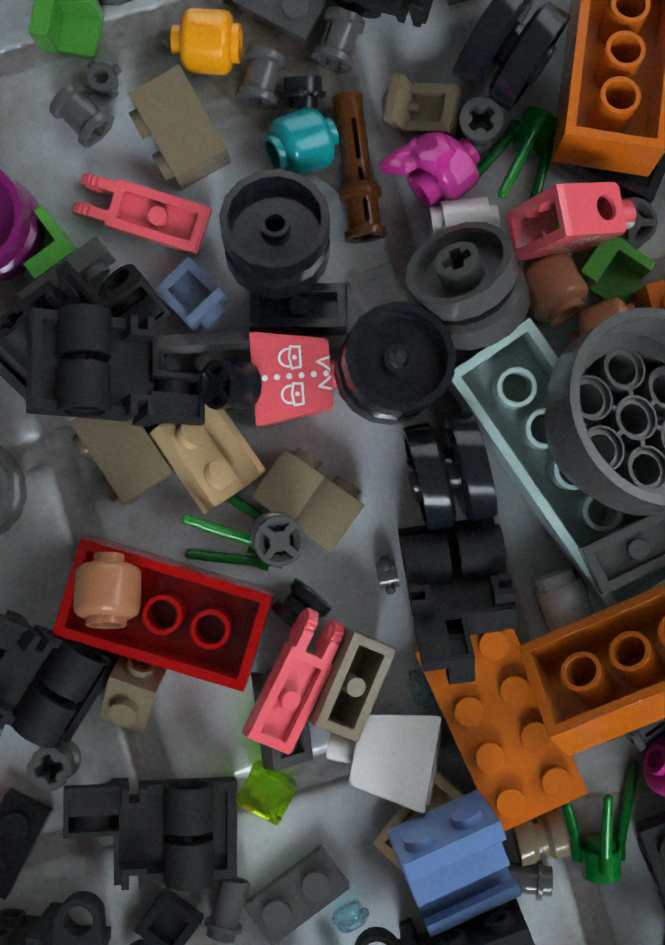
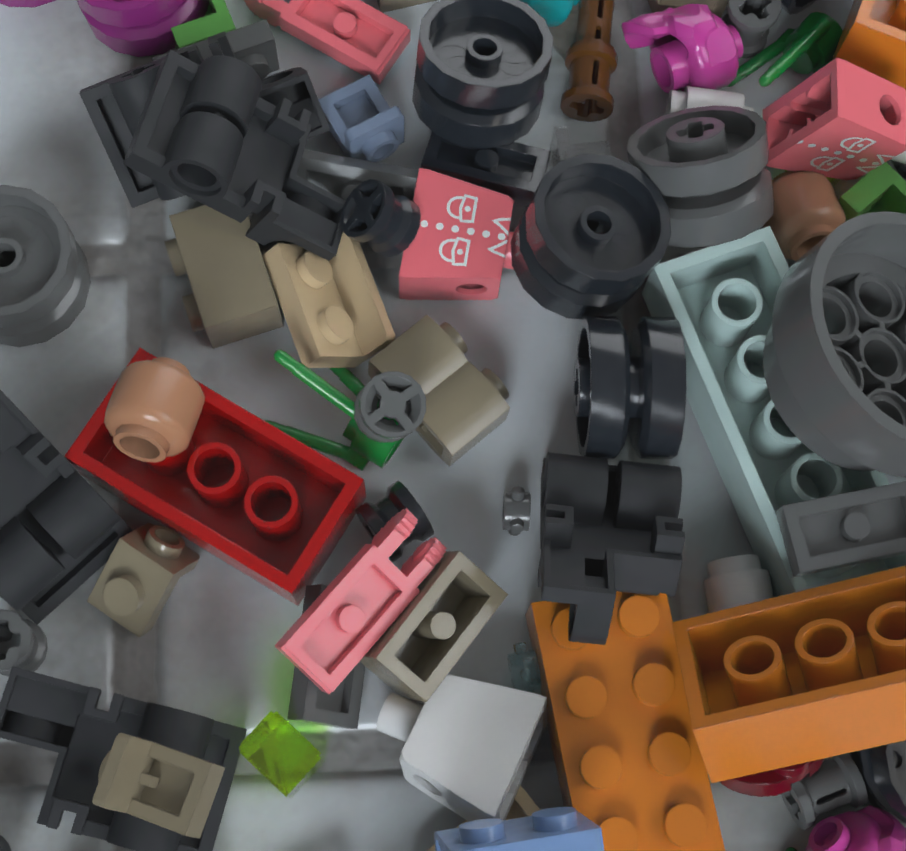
camera: 10 degrees right, 15 degrees down
none -> dark tan bracket [92,733,226,839]

